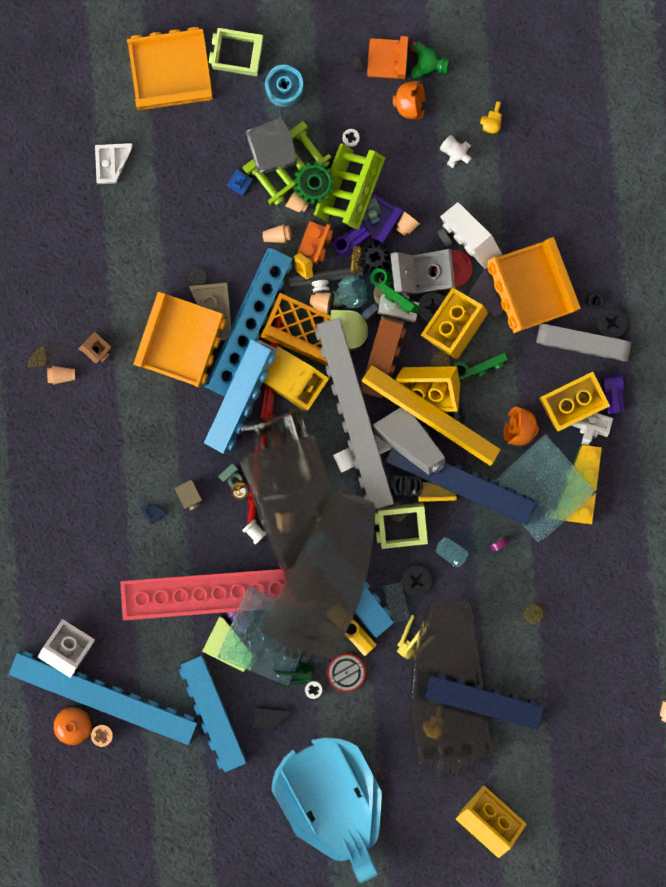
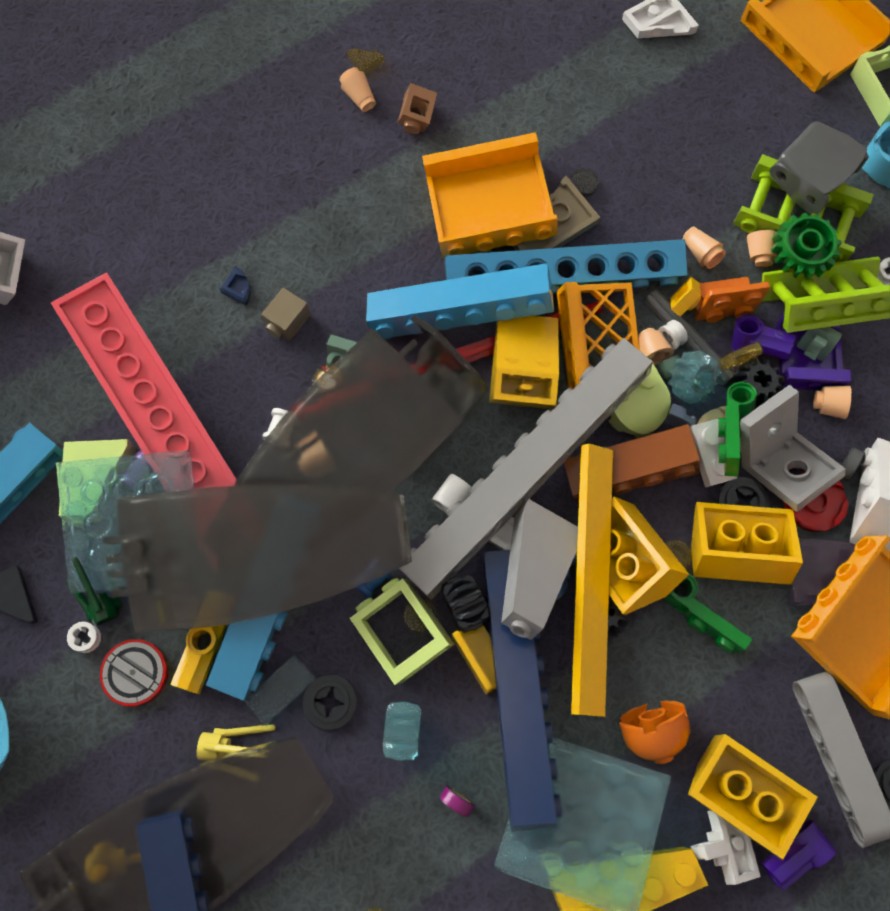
camera: 55 degrees right, 15 degrees down
blue tile [227,169,253,196] -> none

